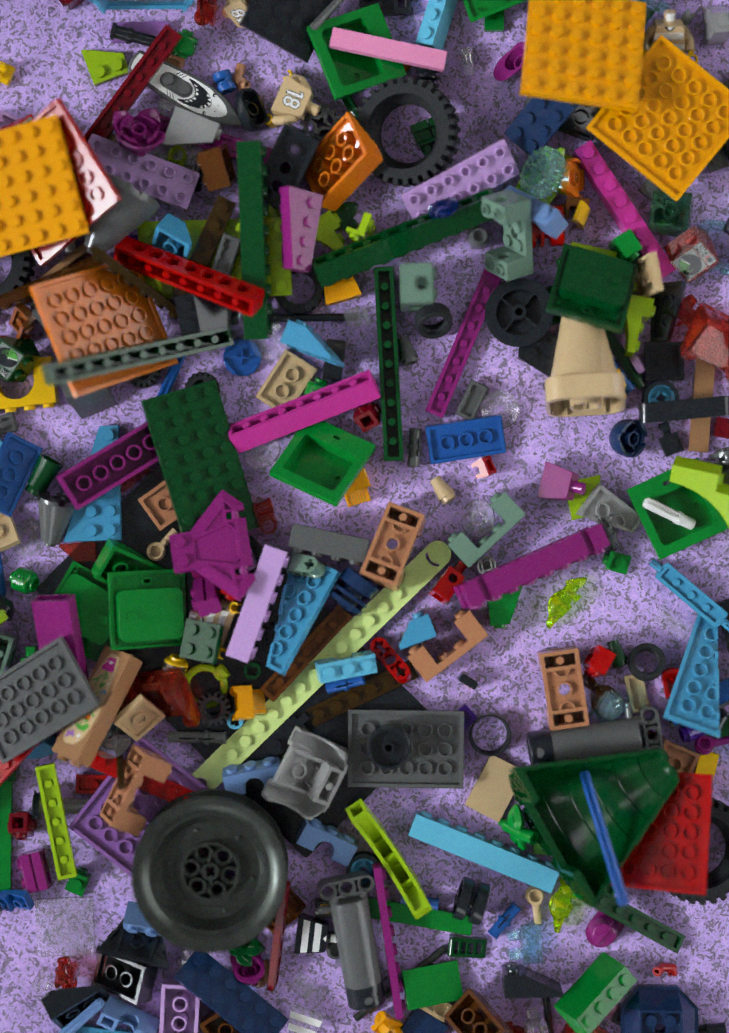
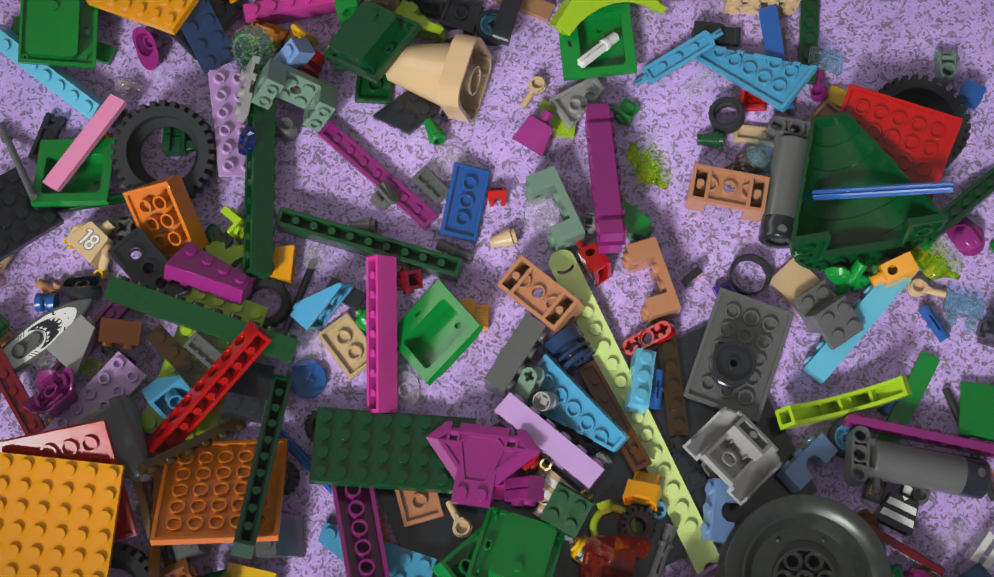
camera: 70 degrees left, 15 degrees down
dark green bush [244,662,261,680] -> none
clear red piece [252,497,278,535] -> none
sand green plate [399,262,437,313] -> none
dark azure slope [399,610,437,650] -> none
black tyre [414,303,453,339] -> none
dark green slope [447,934,487,958] -> none
black wheel [452,876,490,926] -> none
black piece [485,278,554,347] -> none
red window [582,645,616,678] -> none
dark blue cylinder [609,419,647,458] -> none
black plate [658,422,684,457] -> none
dark purple cone [678,725,706,743] -> none
none -> light grey wing [234,55,261,123]
none -> dark grey piece [370,181,399,210]
none -> green cone [423,118,446,146]
none -> tan plate [519,76,546,109]
none -> light grey wheel [532,391,559,412]
none -> dark grey bracket [791,280,864,350]
none -> light orange torso [869,252,919,288]

